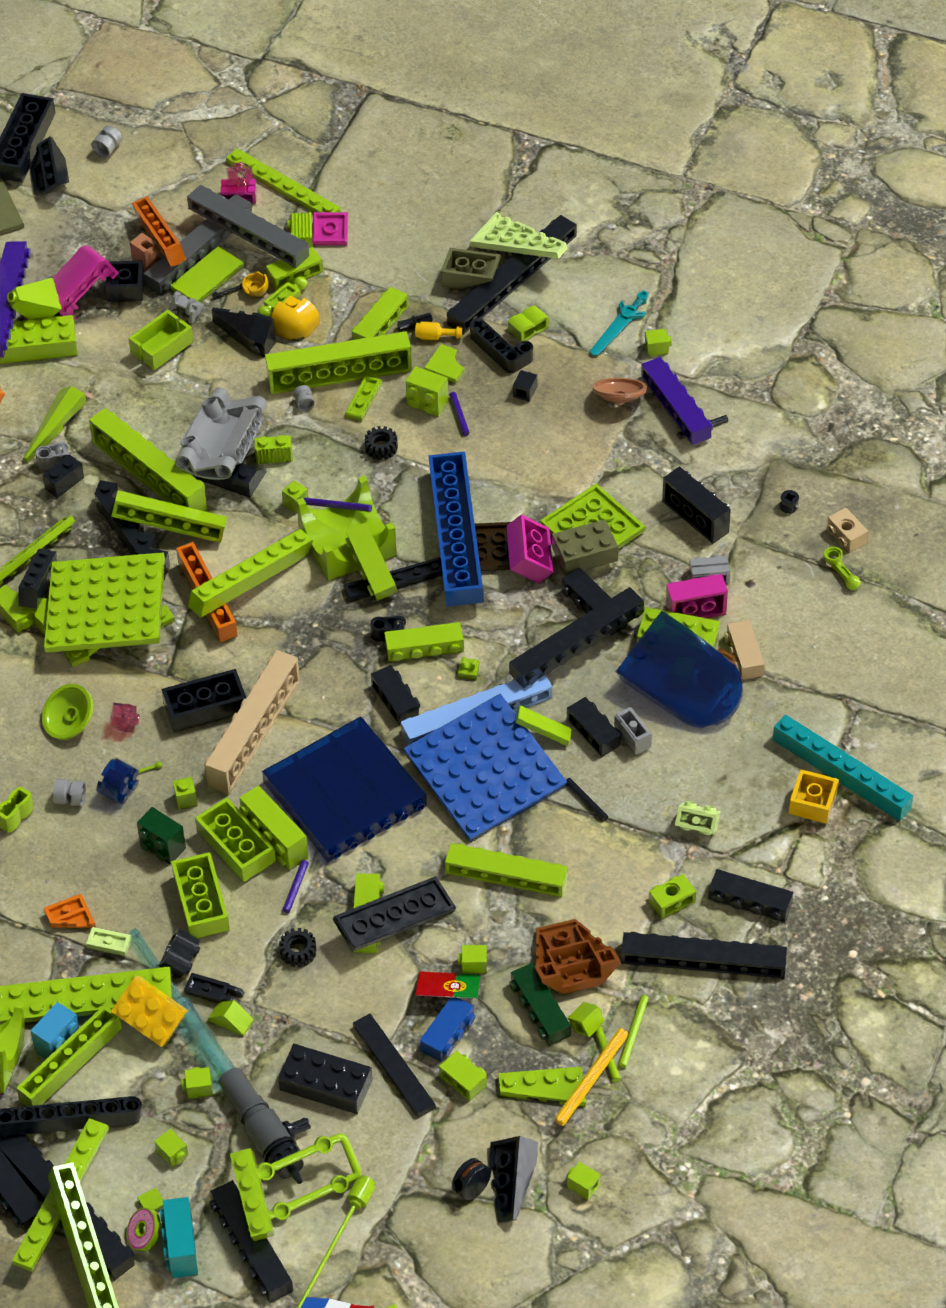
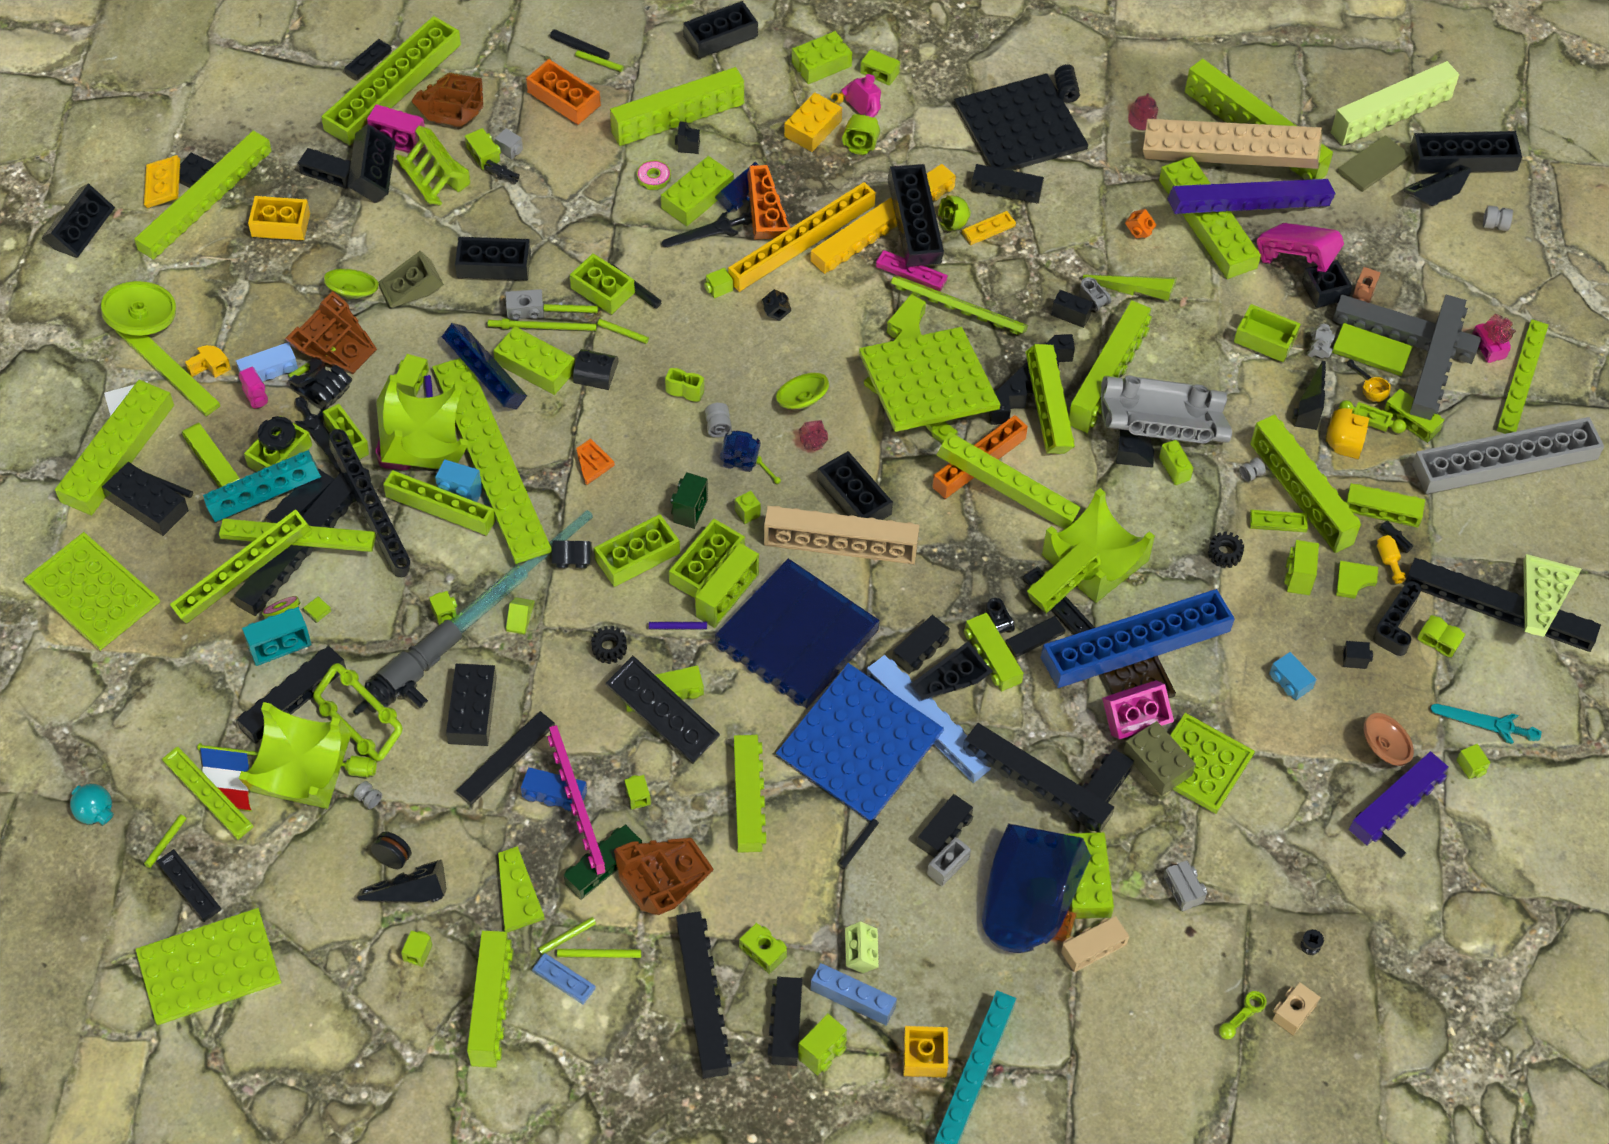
camera: 70 degrees right, 5 degrees up
lime slope [7,278,62,320] -> none
black brick [18,549,57,609] -> none
yellowish green plate [86,927,132,956] -> none
yellow brick [111,975,189,1047] -> none
orange brick [132,196,186,267] -> none
lime brick [154,1128,188,1168] -> none
black hinge [184,973,245,1005] -> none
lime brick [230,1148,275,1241] -> none
lime brick [282,480,308,514] -> none
lime brick [287,212,313,248] -> none
dark purple bar [304,497,372,512] -> none
dark pink tile [312,212,348,245] -> none
sticker [416,971,481,998] -> none
lime brick [439,1050,487,1102] -> none
olive slope [441,248,501,289] -> none
dark purple bar [449,392,470,436] -> none
lime tile [458,657,480,680] -> none
lime tile [515,705,572,746] -> none
yellow axle [555,1028,628,1126] -> none
lime brick [568,1002,605,1038] -> none
black brick [662,466,731,544] -> none
dark pink brick [665,574,728,618] -> none
none -> lime piece [239,702,351,809]
none -> light grey wheel [354,781,383,809]
none -> lime brick [467,931,513,1068]
none -> medium blue tile [532,953,596,1005]
none -> dark pink plate [547,725,605,875]
none -> lime brick [798,1013,847,1076]
none -> medium blue brick [811,963,897,1026]
none -> black wedge [909,641,993,701]
none -> black tile [1006,616,1066,658]
none -> dark azure brick [1269,652,1317,701]
none -> light grey brick [1412,417,1604,494]

